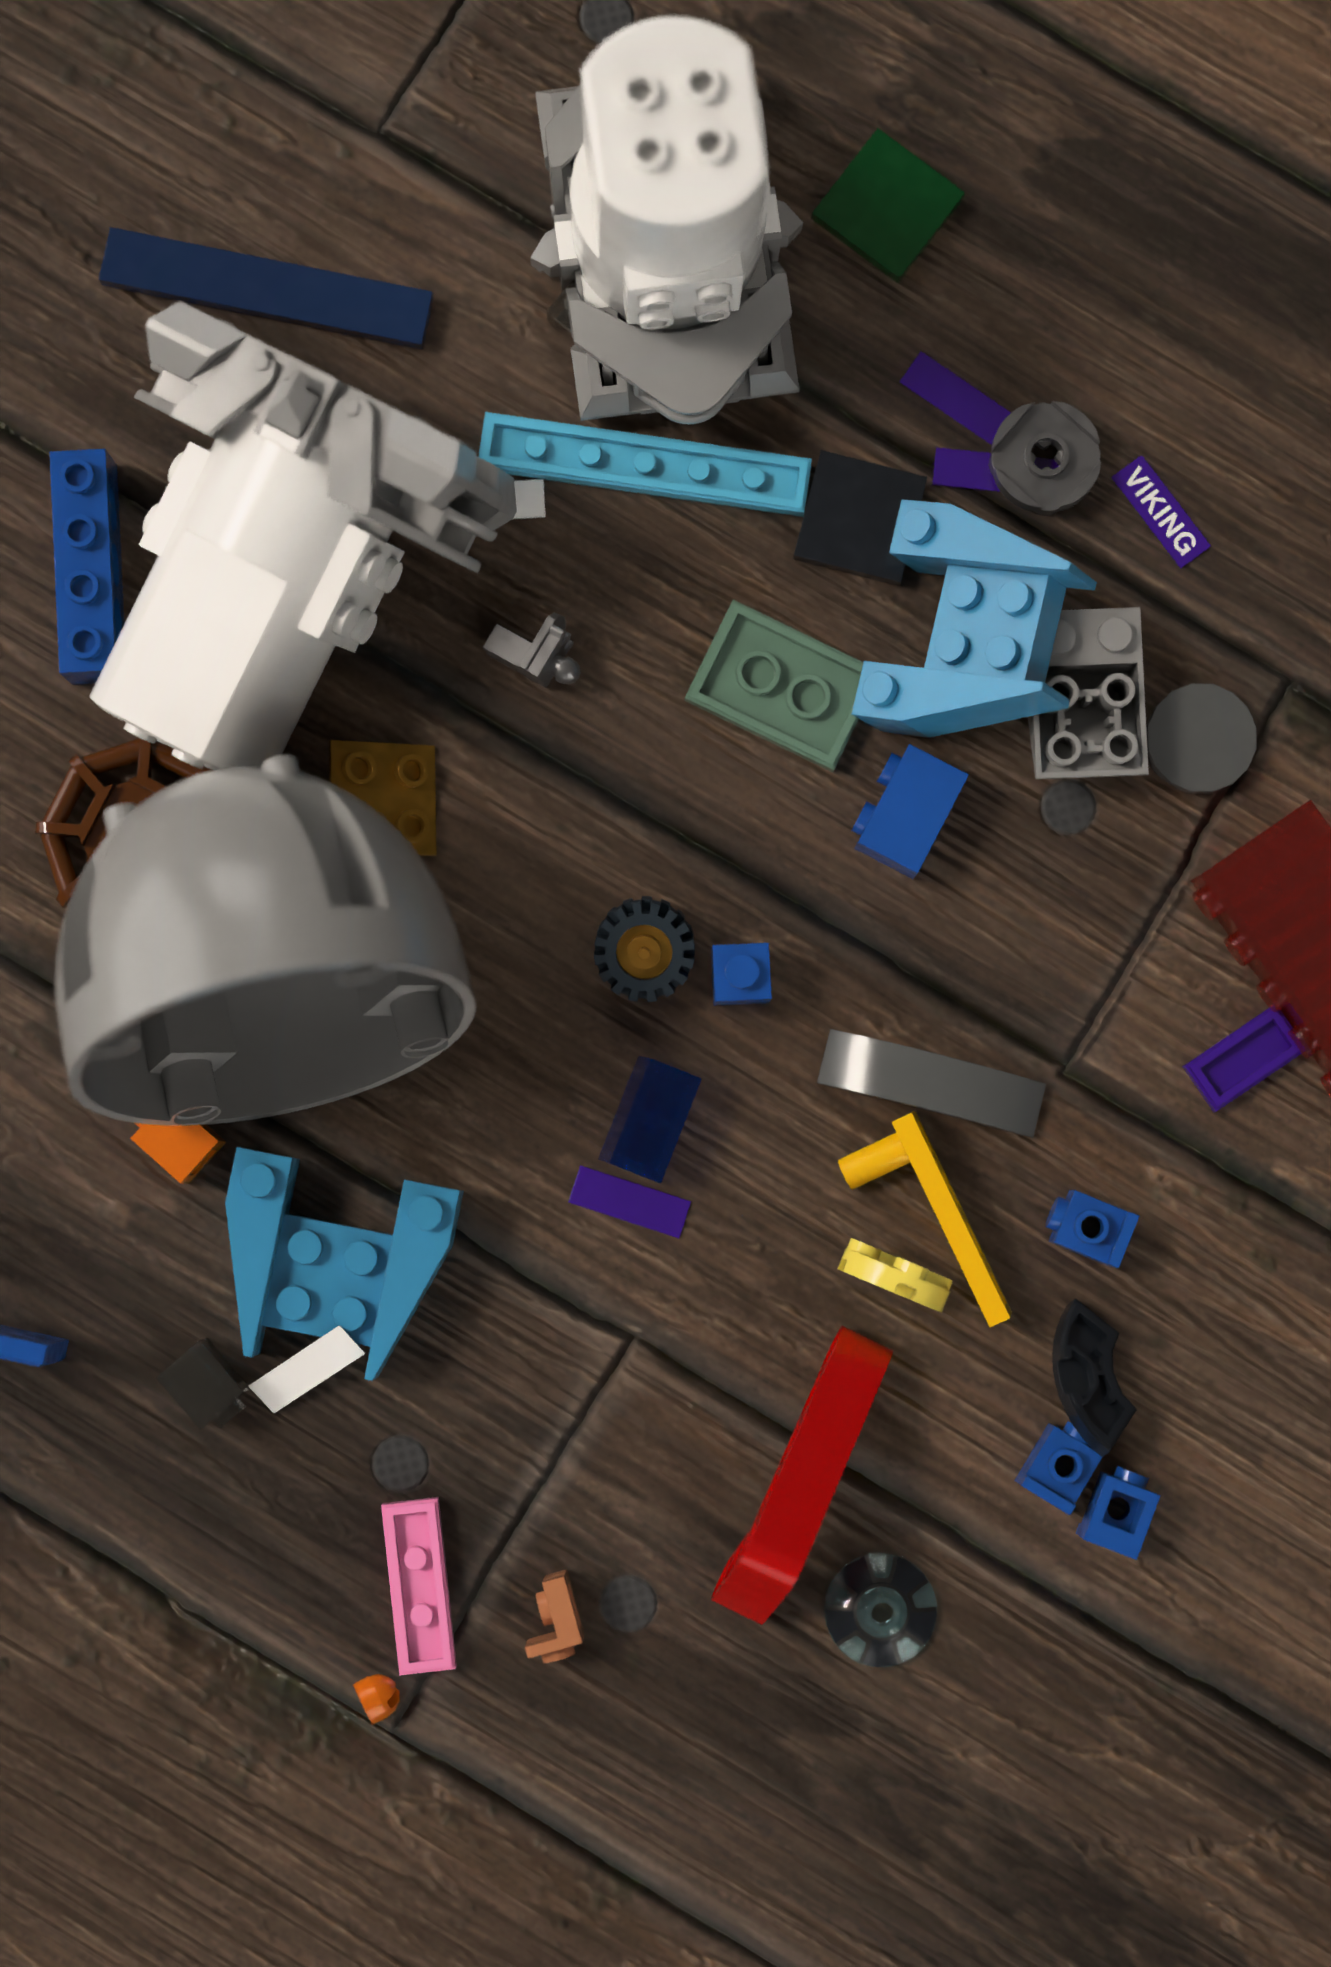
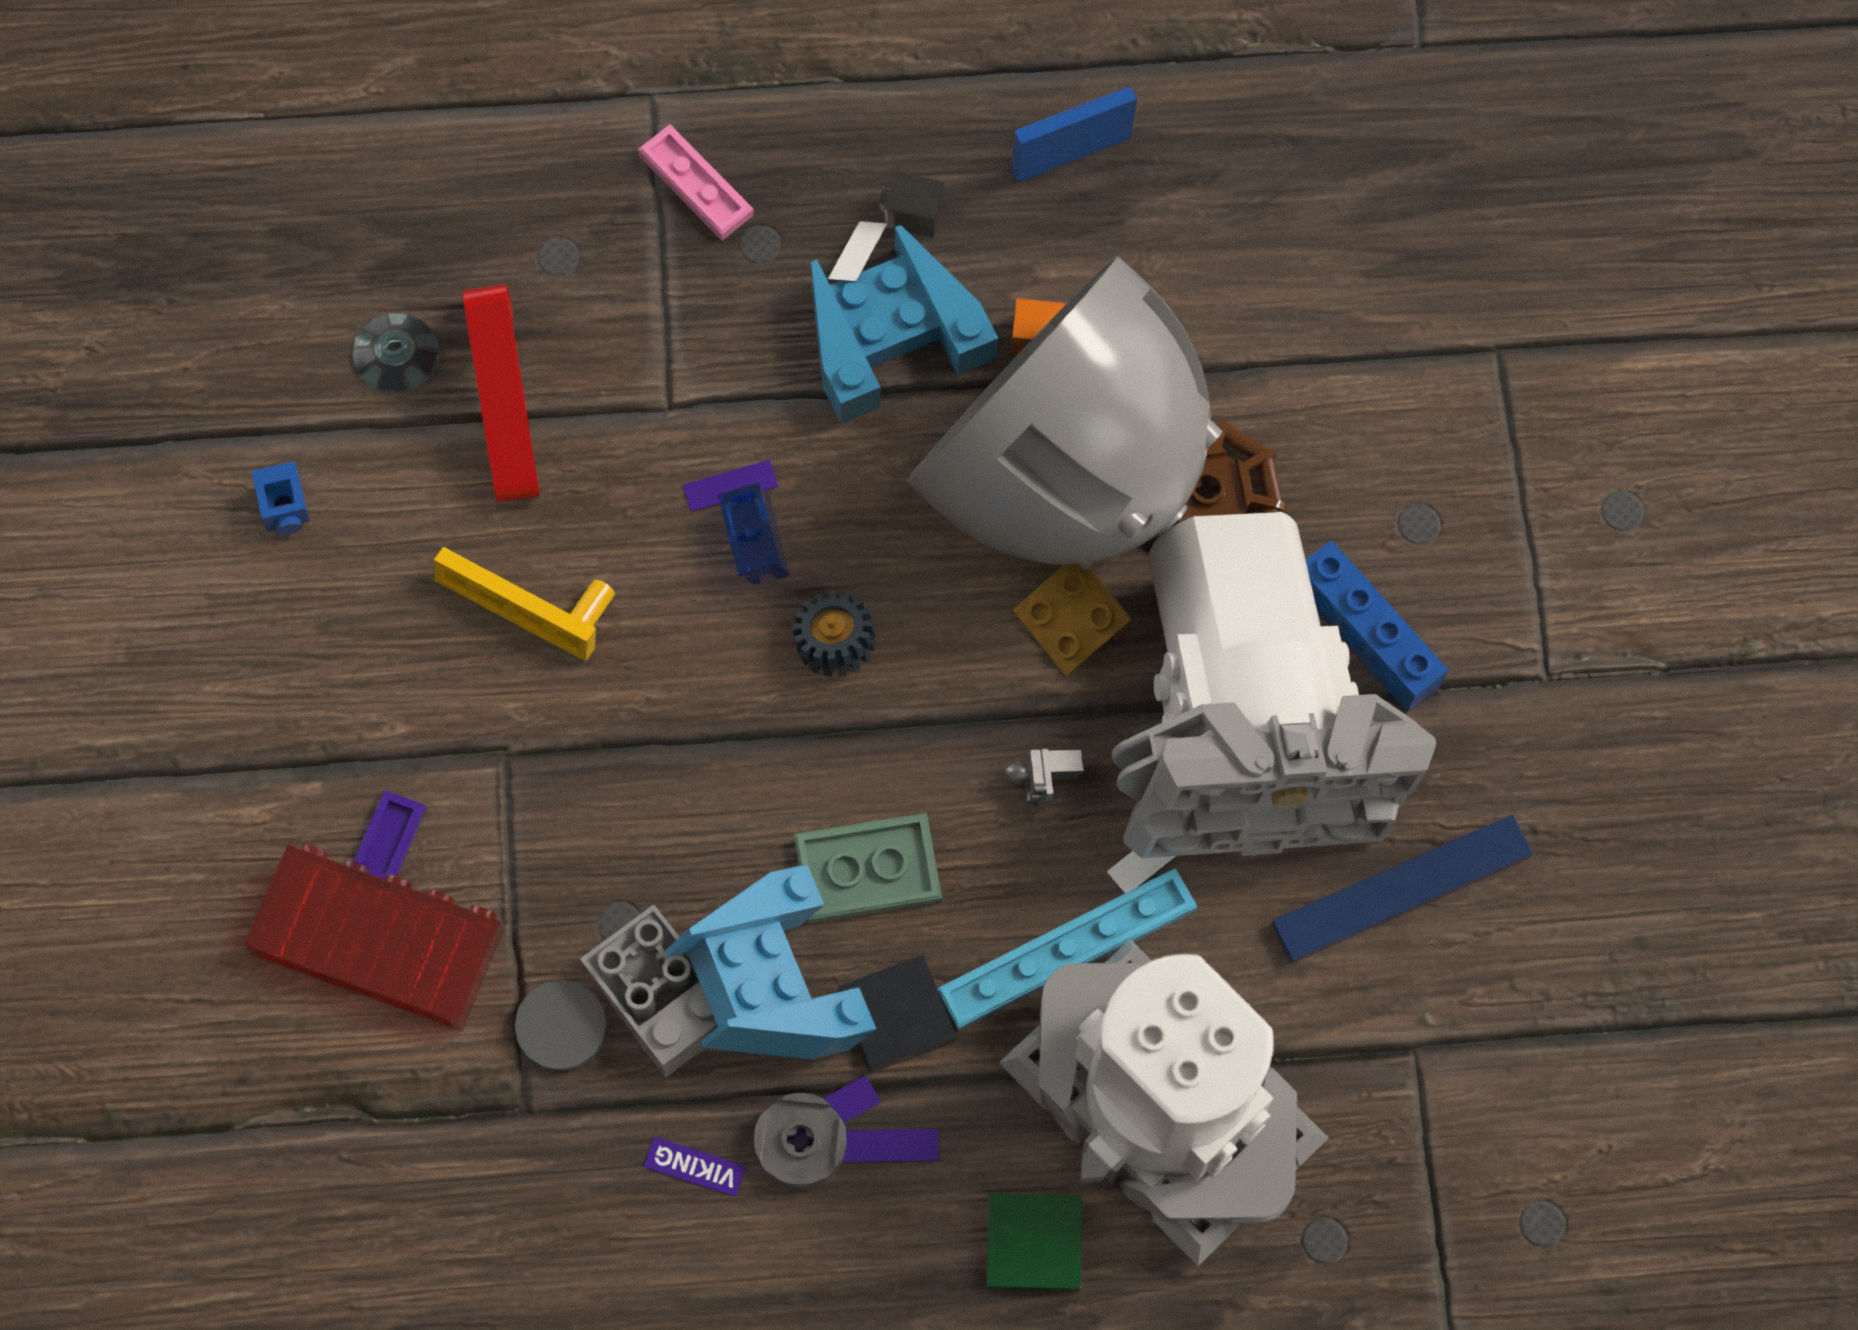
camera: 145 degrees right, 15 degrees down
orange hinge [353,1674,400,1726] -> none
nougat bracket [525,1569,585,1663] -> none
blue brick [711,943,772,1006] -> none
dark grey slope [817,1029,1046,1138] -> none
light yellow plate [837,1238,953,1313] -> none
blue brick [851,744,969,879] -> none
blue brick [1014,1421,1102,1515] -> none
blue brick [1045,1190,1140,1268] -> none
black tile [1052,1298,1137,1457] -> none

